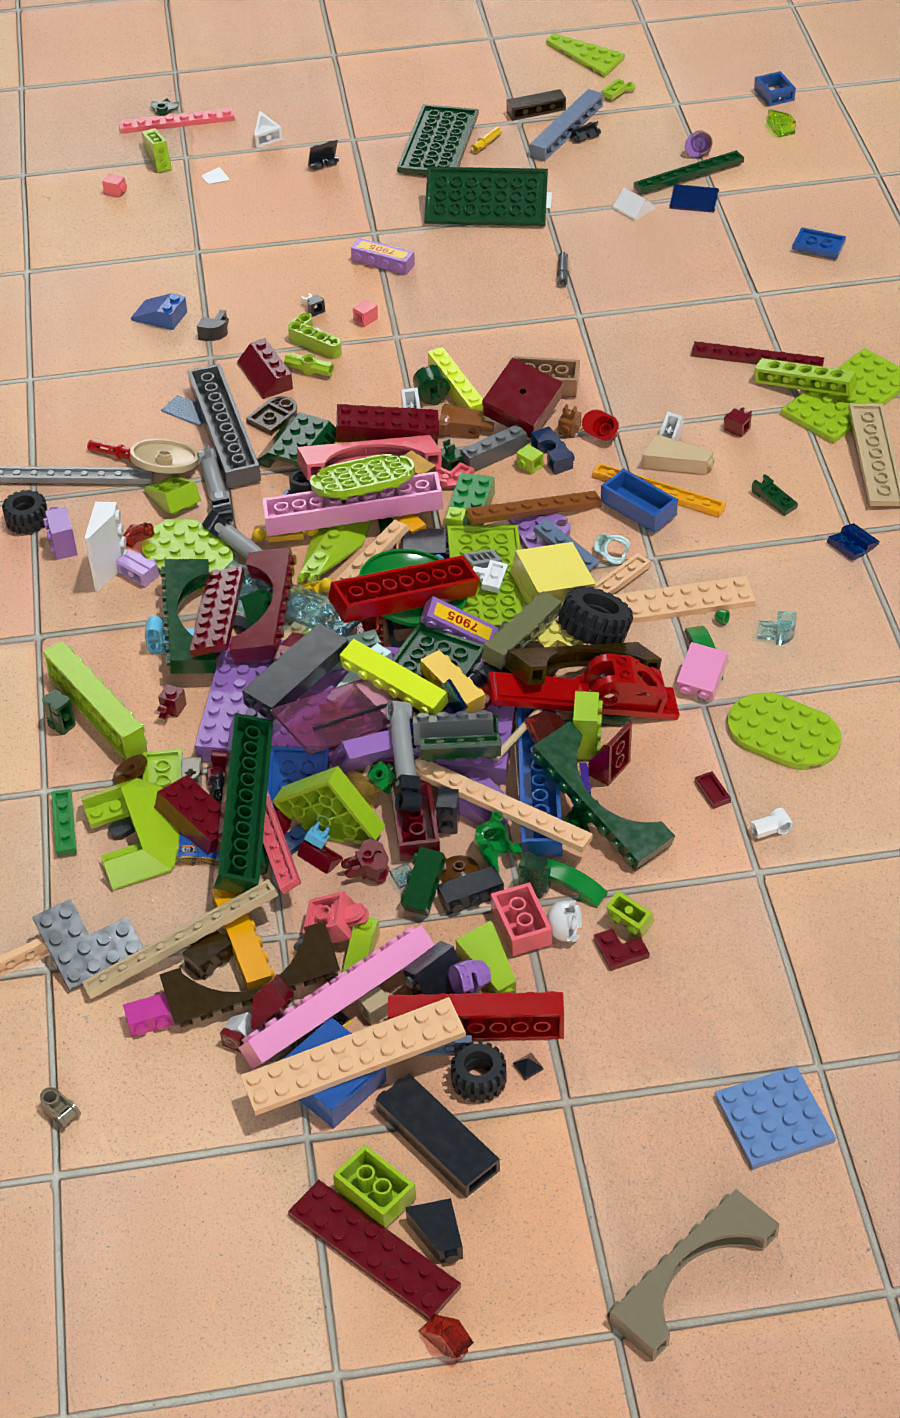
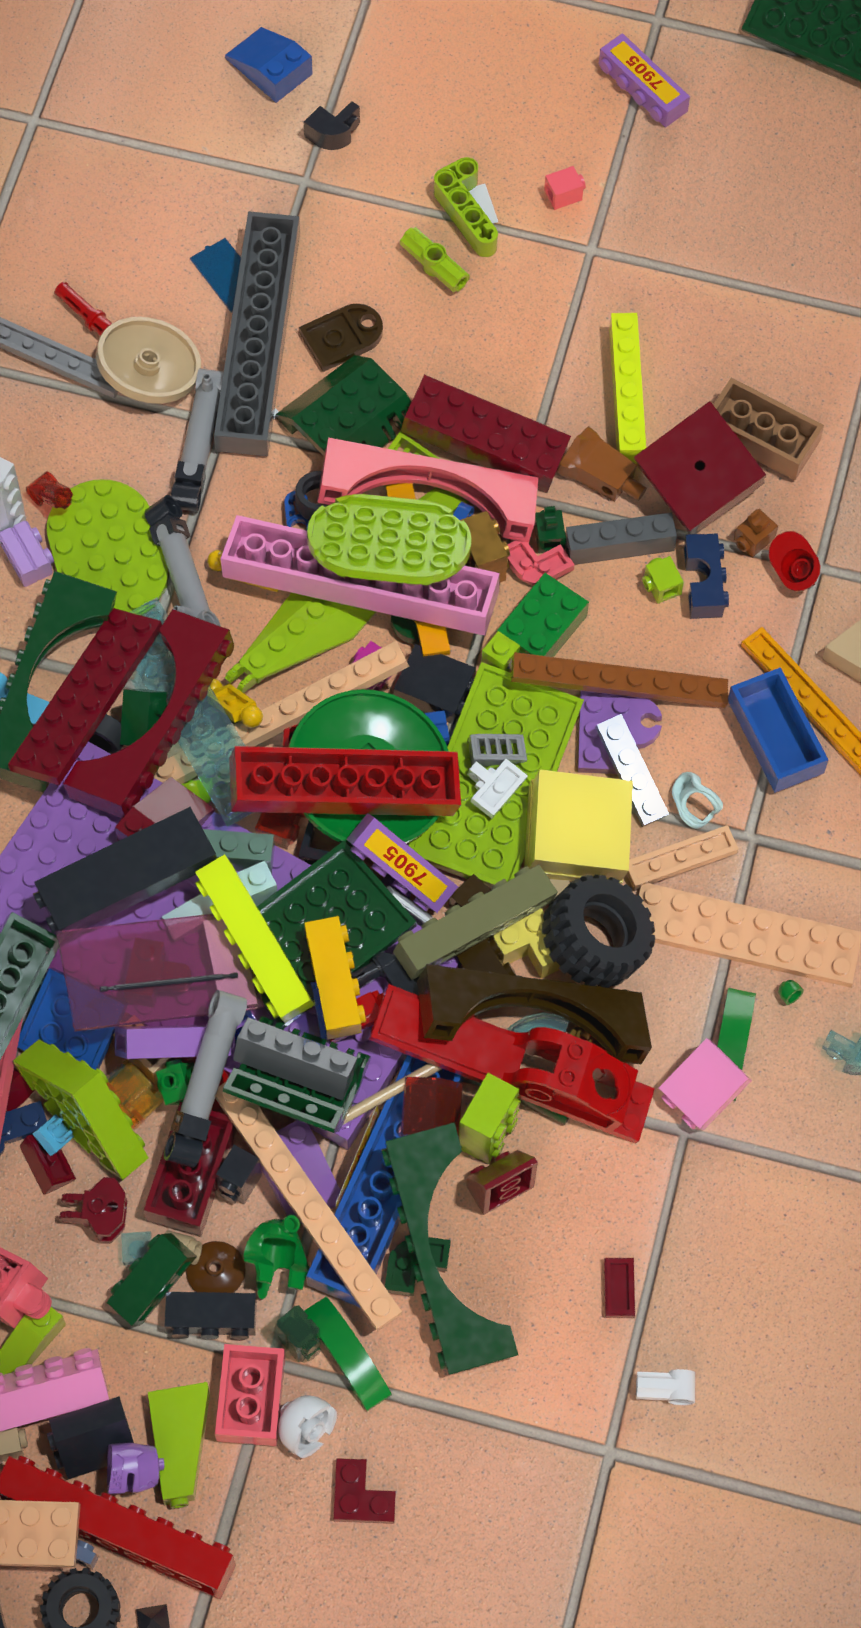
camera: 20 degrees right, 20 degrees up
lime slope [144,476,201,515] -> none
dark red slope [237,338,293,399] -> none
black piece [301,293,326,317] -> none
white slope [401,387,421,409] -> none
dark green brick [413,365,451,405] -> none
dark purple tile [579,762,591,794] -> none
lime brick [606,890,655,937] -> none
lime plate [728,692,842,770] -> none

